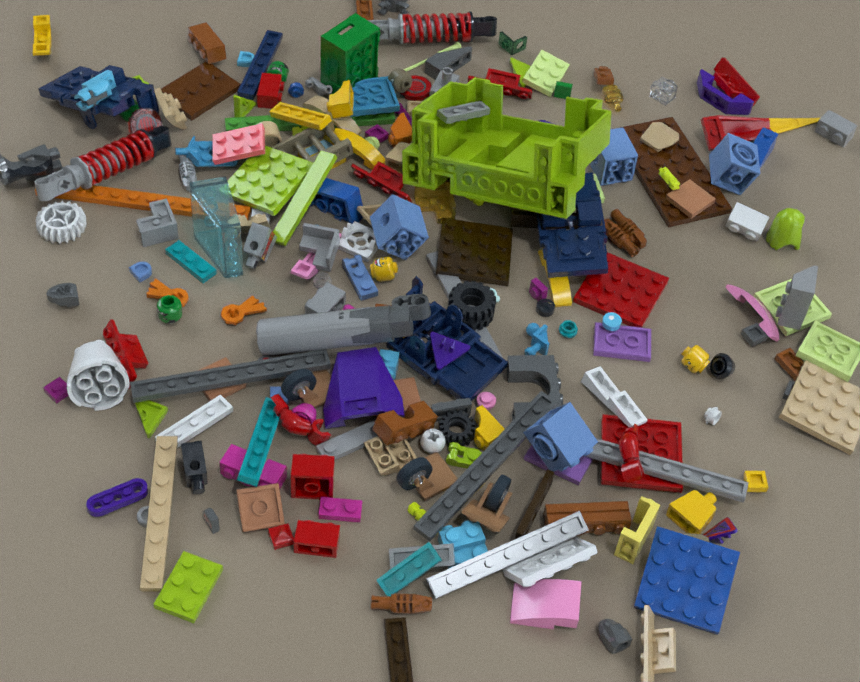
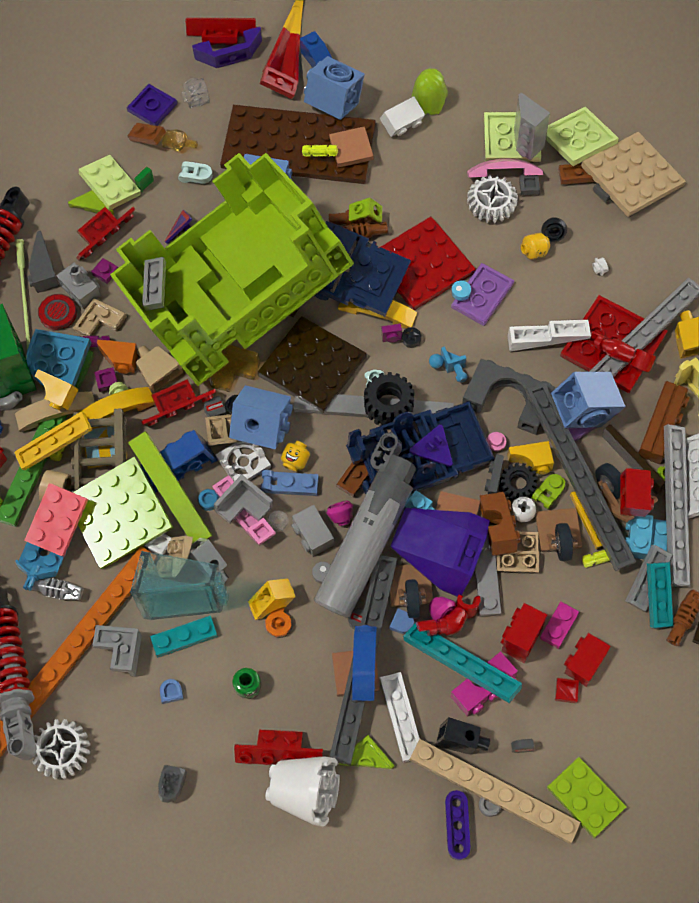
camera: 55 degrees left, 15 degrees up
magenta plate [43,377,69,404] -> none
orange piece [146,278,189,307] -> none
nougat tile [236,483,285,532] -> none
dark tan head [388,68,412,93] -> none
clear green bracket [498,31,527,56] -> none
teal plate [559,320,578,338] -> none
tan slope [640,122,679,152] -> none
yellow plate [743,471,768,492] -> none
none -> dark purple tile [127,84,178,126]
none -> yellow arch [248,578,296,620]
none -> lime bracket [349,197,382,223]
none -> blue arch [352,625,377,701]
none -> white gear [467,175,518,224]
none -> red brick [620,468,654,517]

